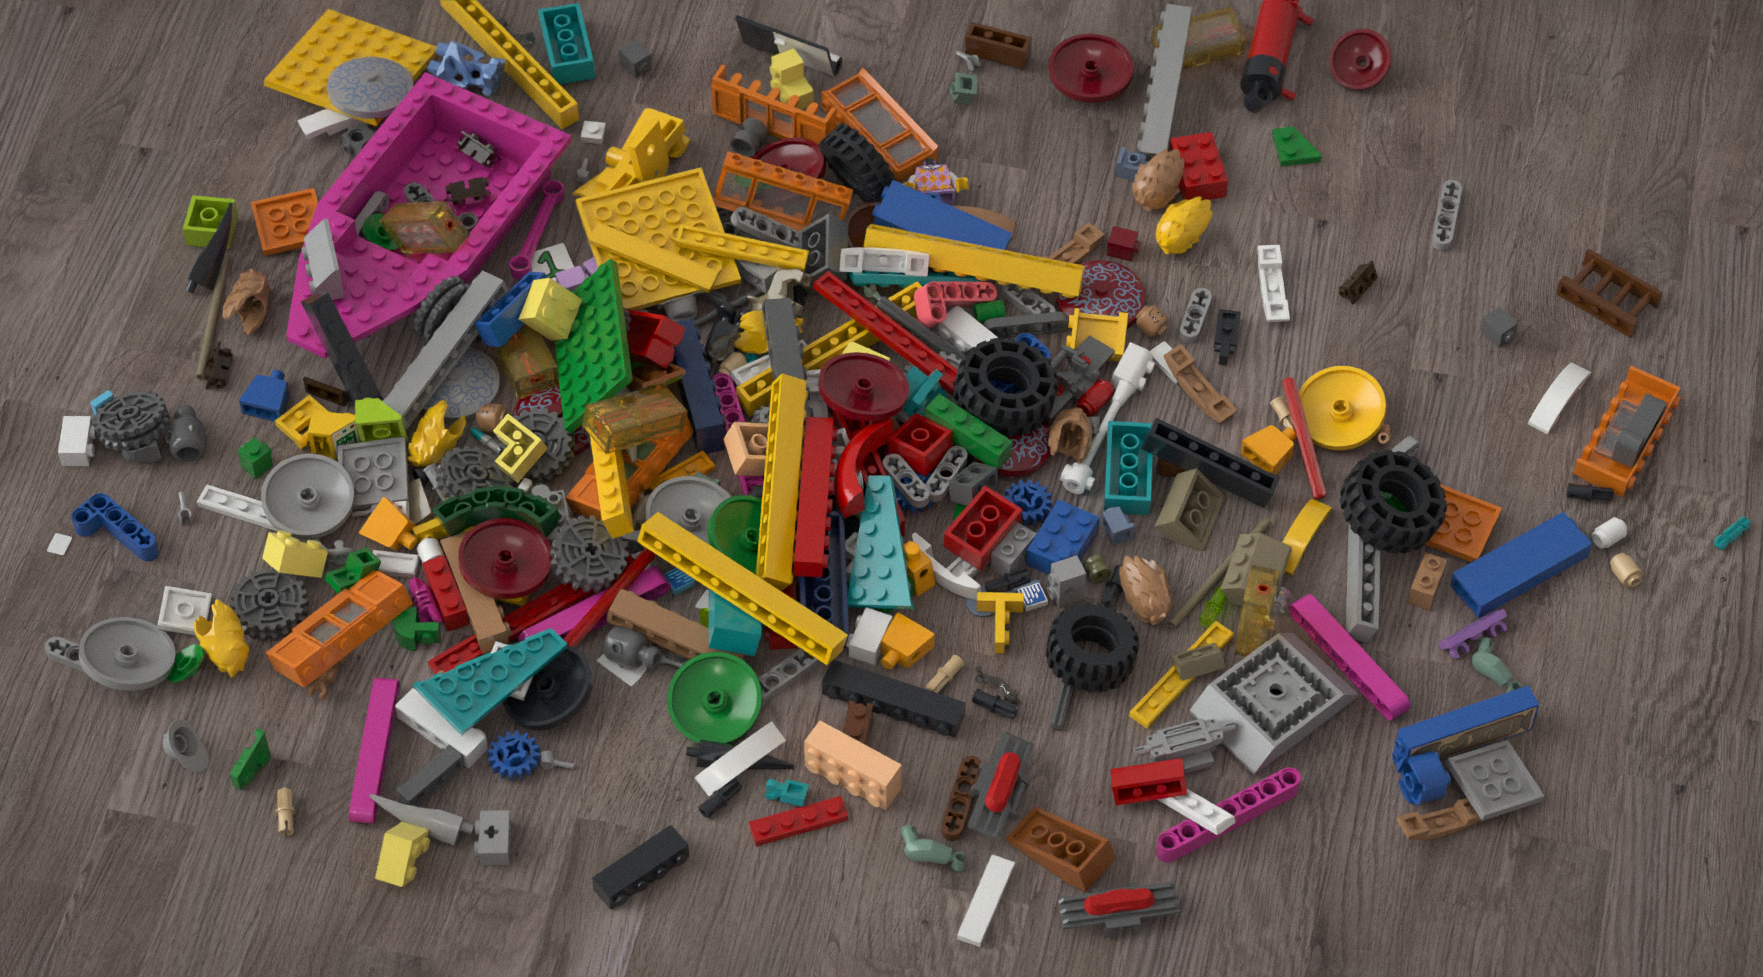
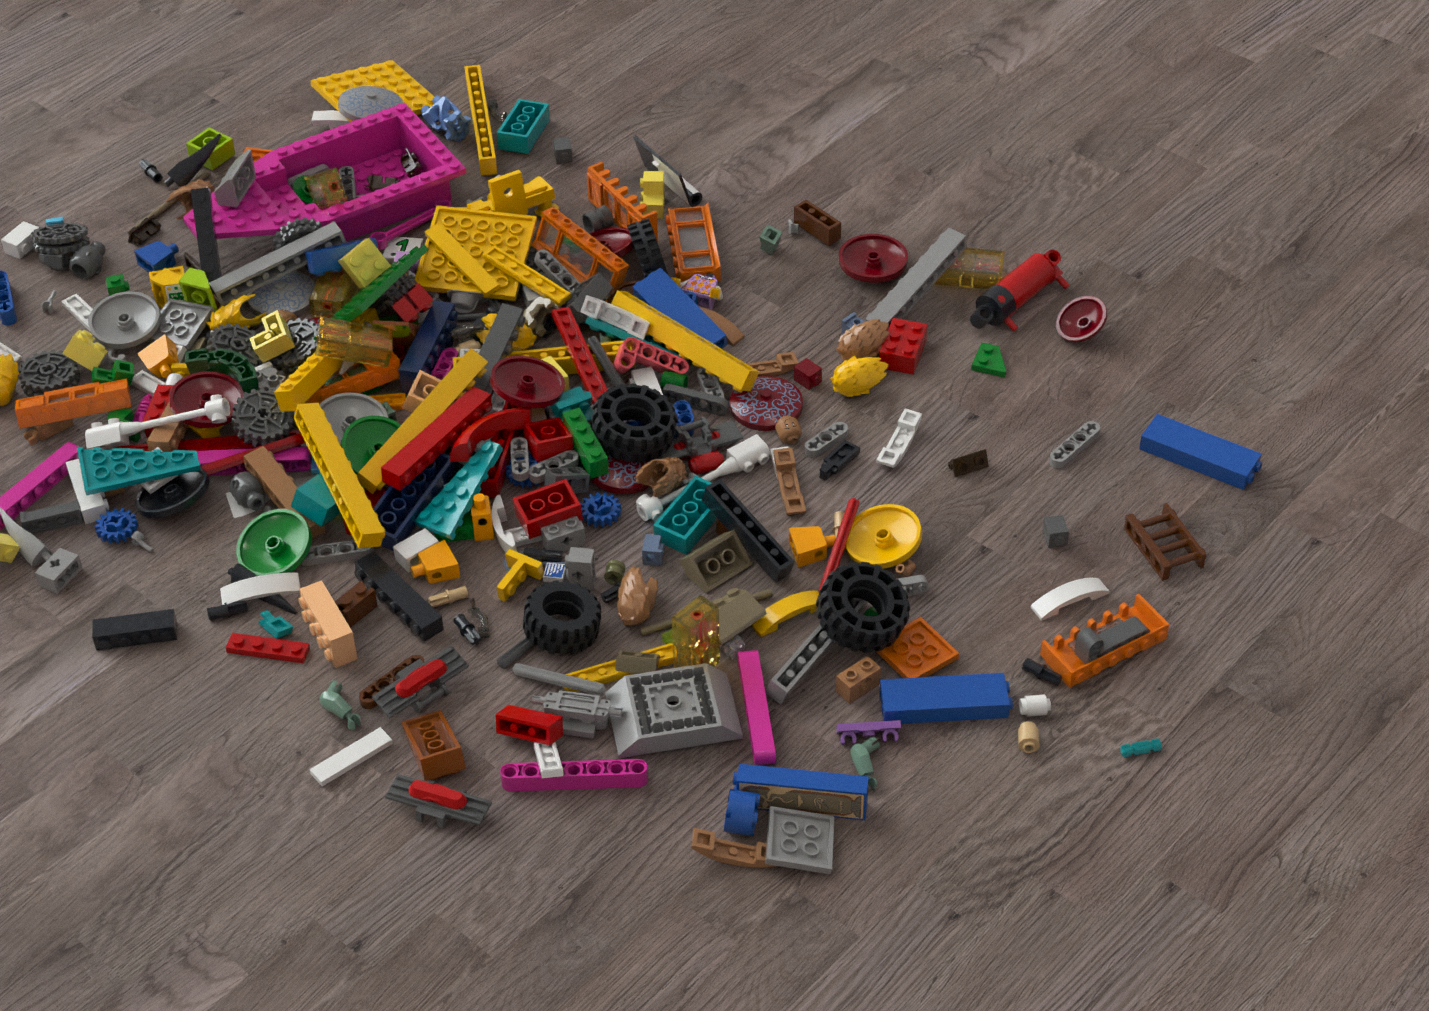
camera: 30 degrees right, 10 degrees down
blue brick [1026,499,1100,575] -> none
yellow panel [1066,308,1128,362] -> none
none -> white bar [85,394,230,450]
none -> black axle [139,159,163,183]
none -> light grey axle [513,663,605,696]
none -> blue brick [1139,414,1263,490]

